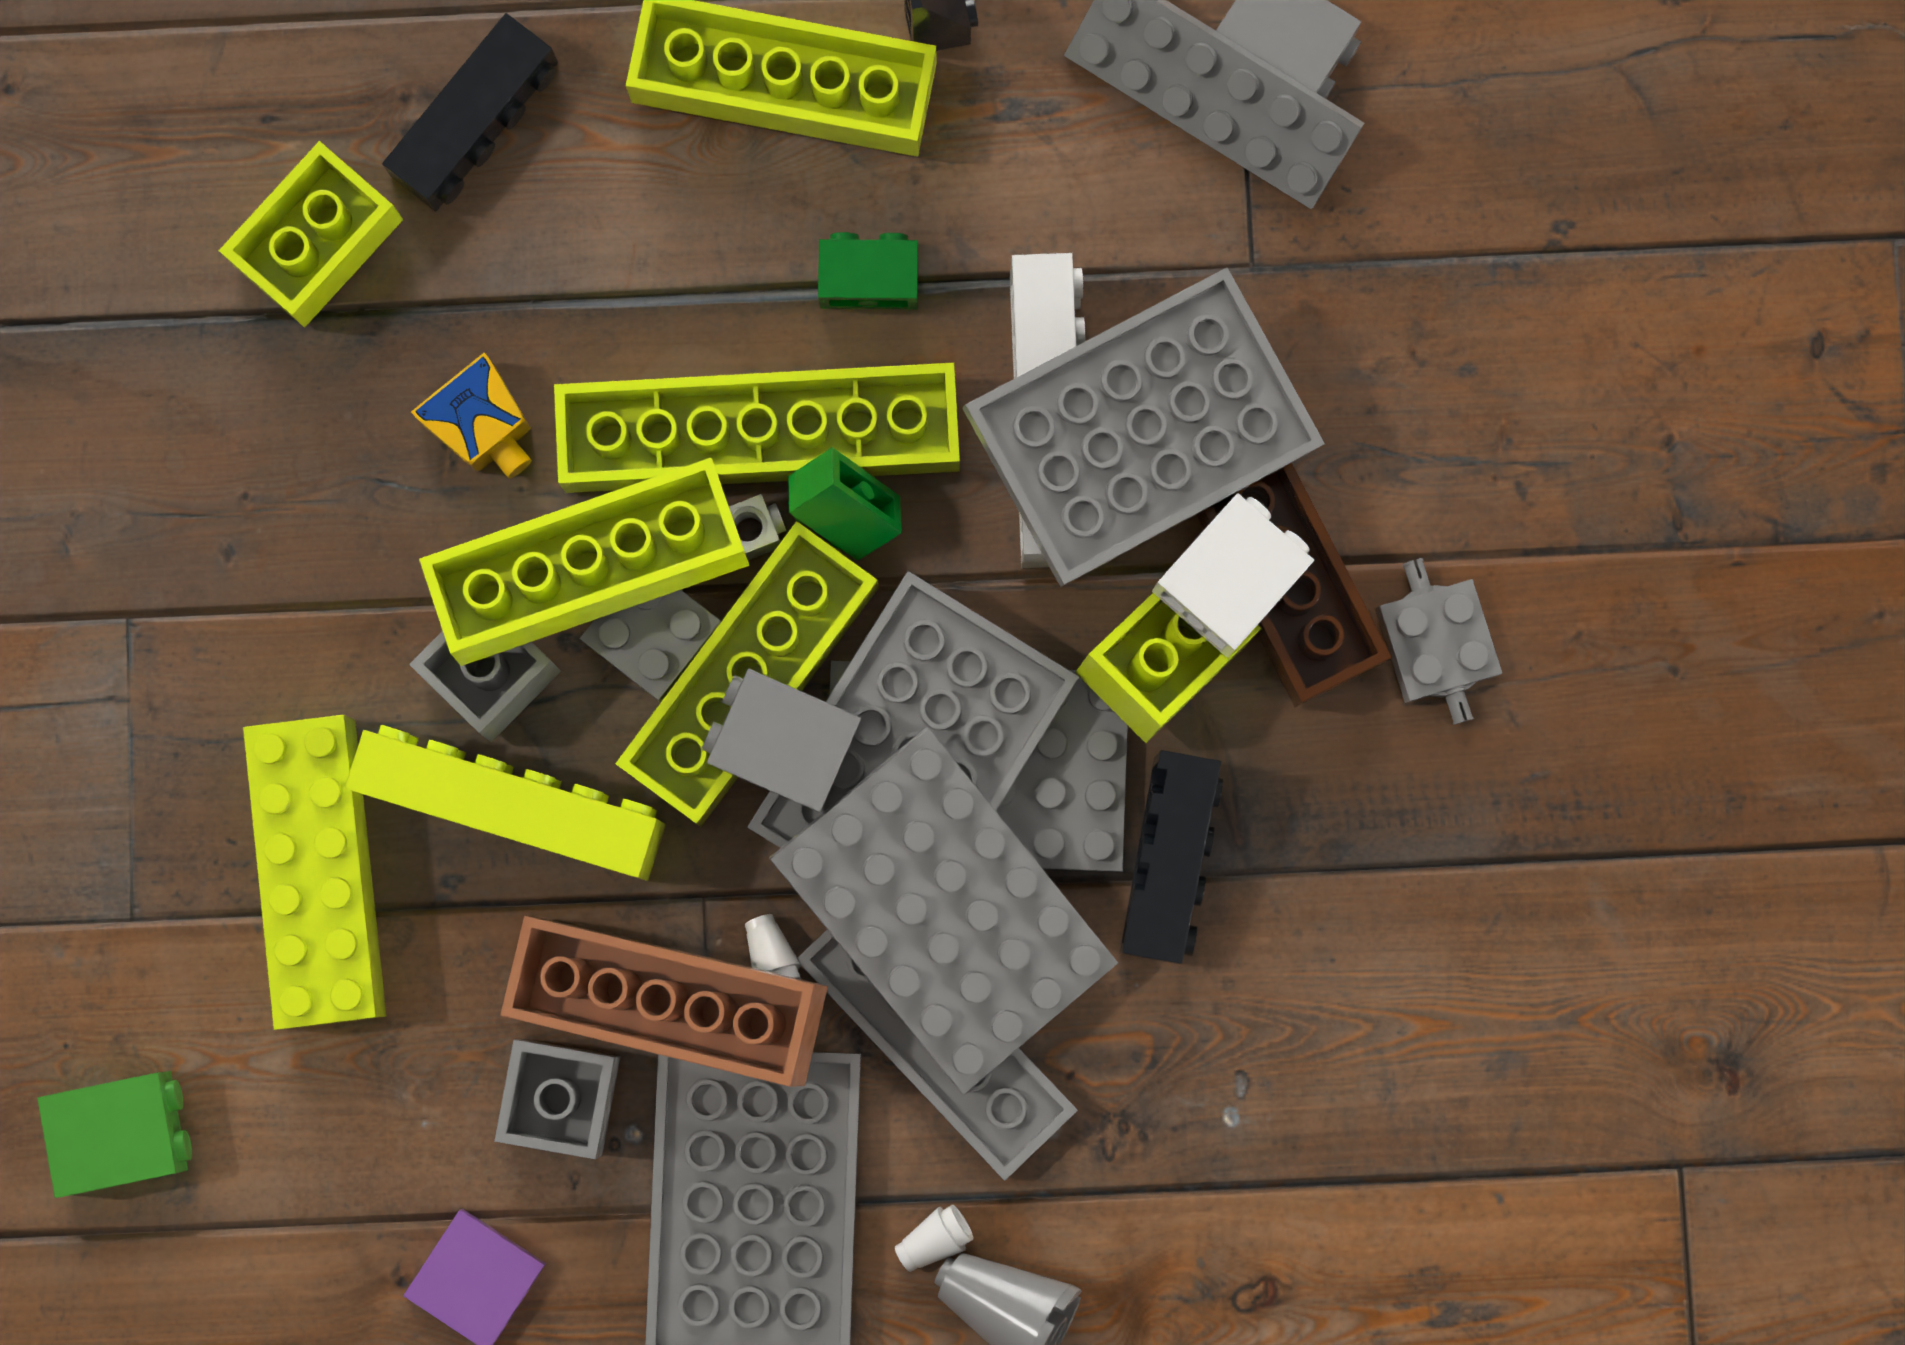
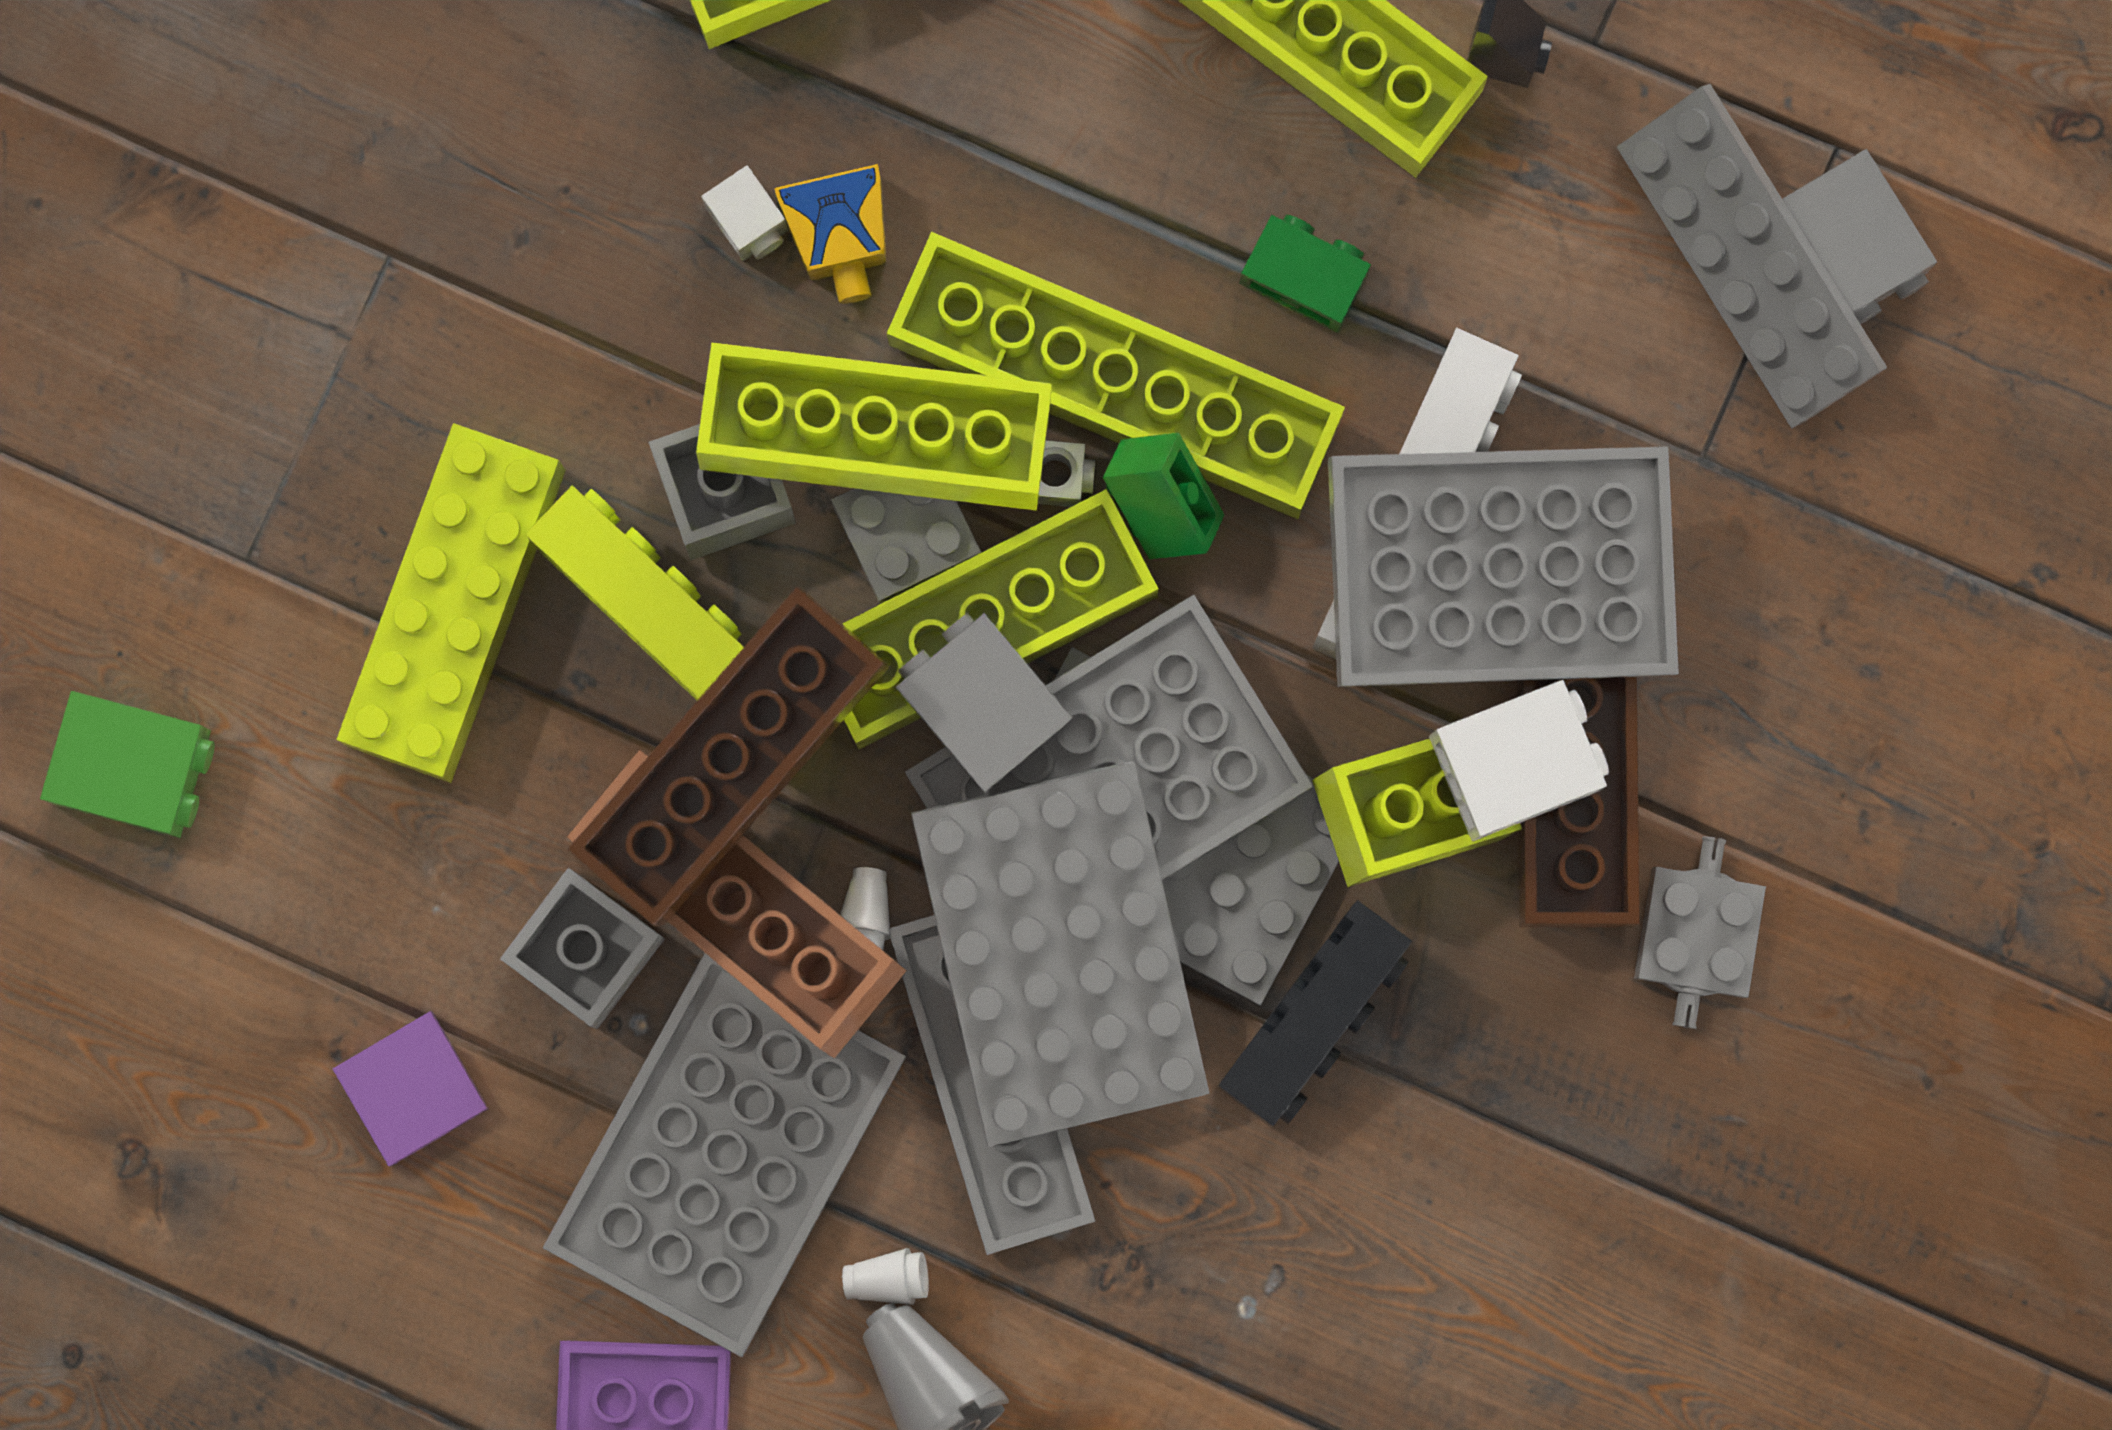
camera: 30 degrees right, 0 degrees up
none -> reddish brown brick [568,587,890,926]
none -> white brick [701,165,788,261]

